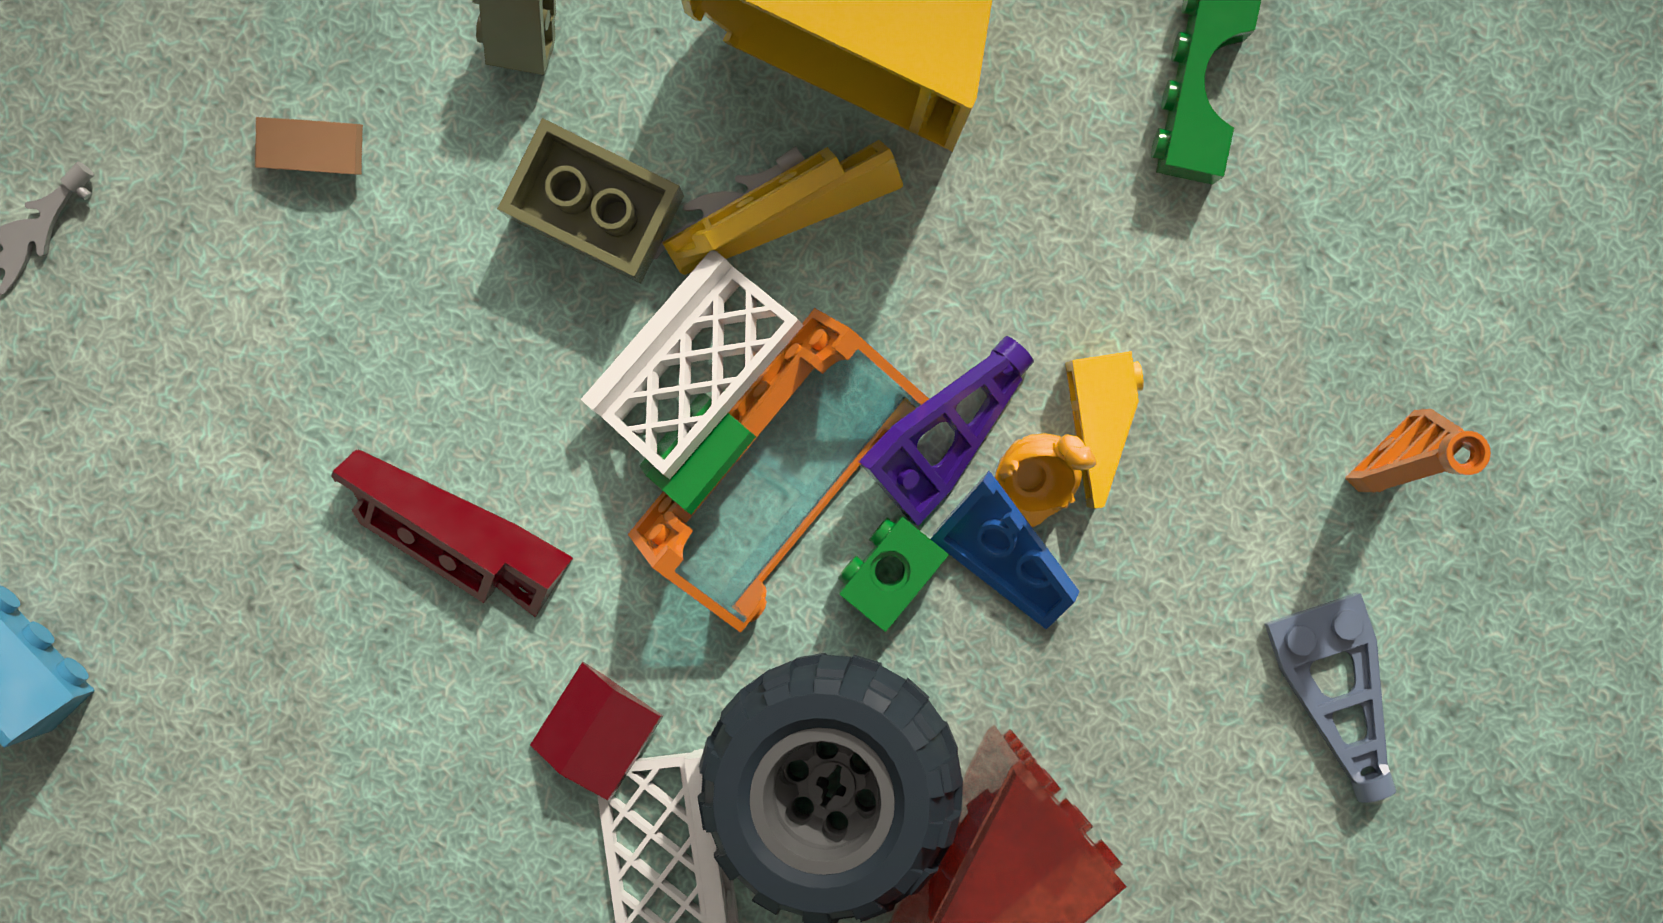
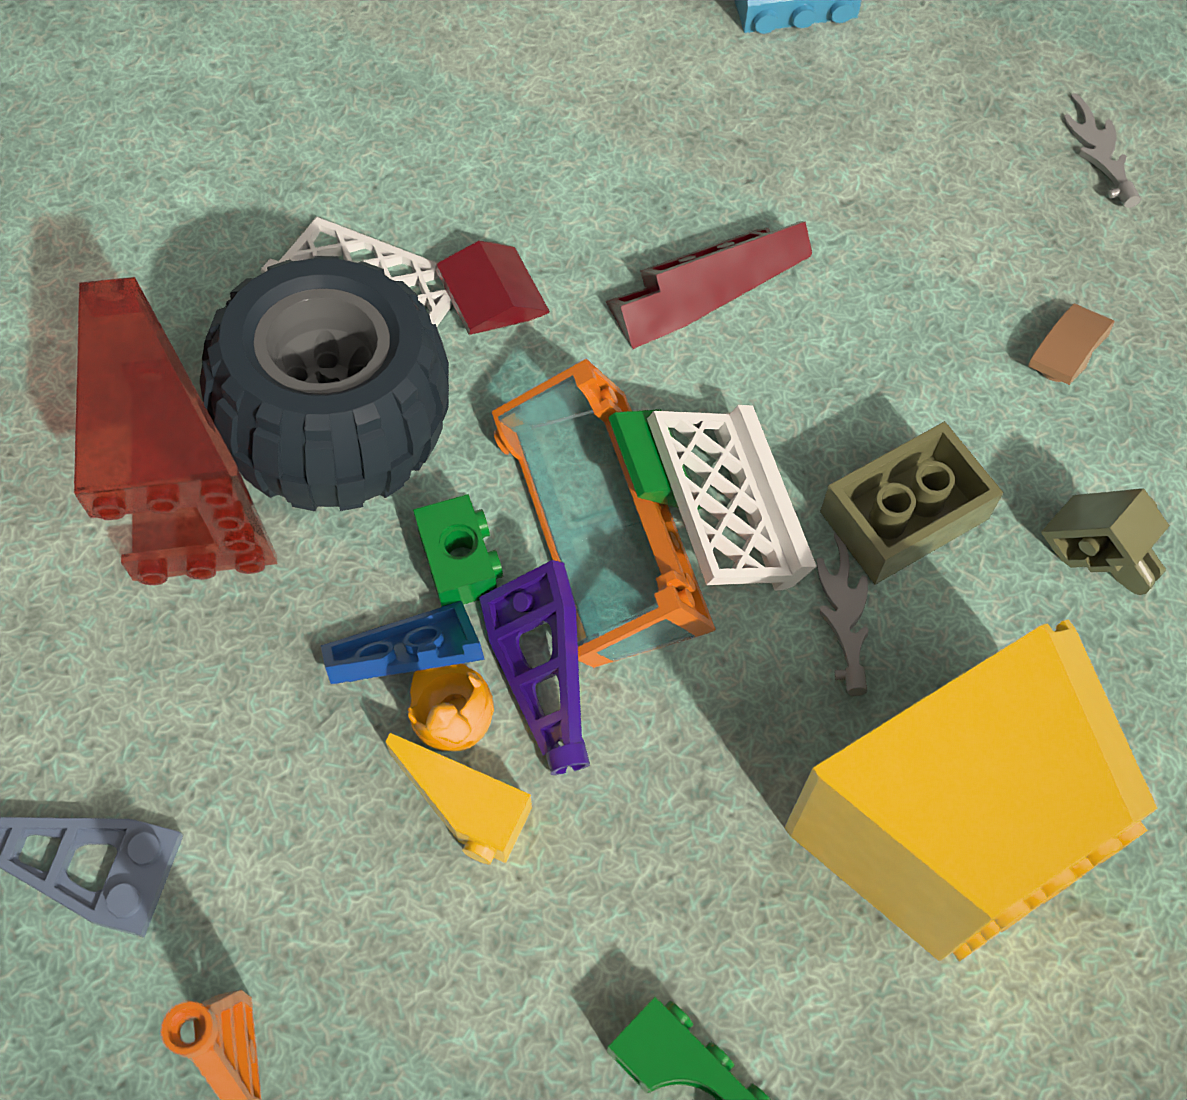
camera: 125 degrees right, 25 degrees down
yellow wedge [662,140,903,275] -> none

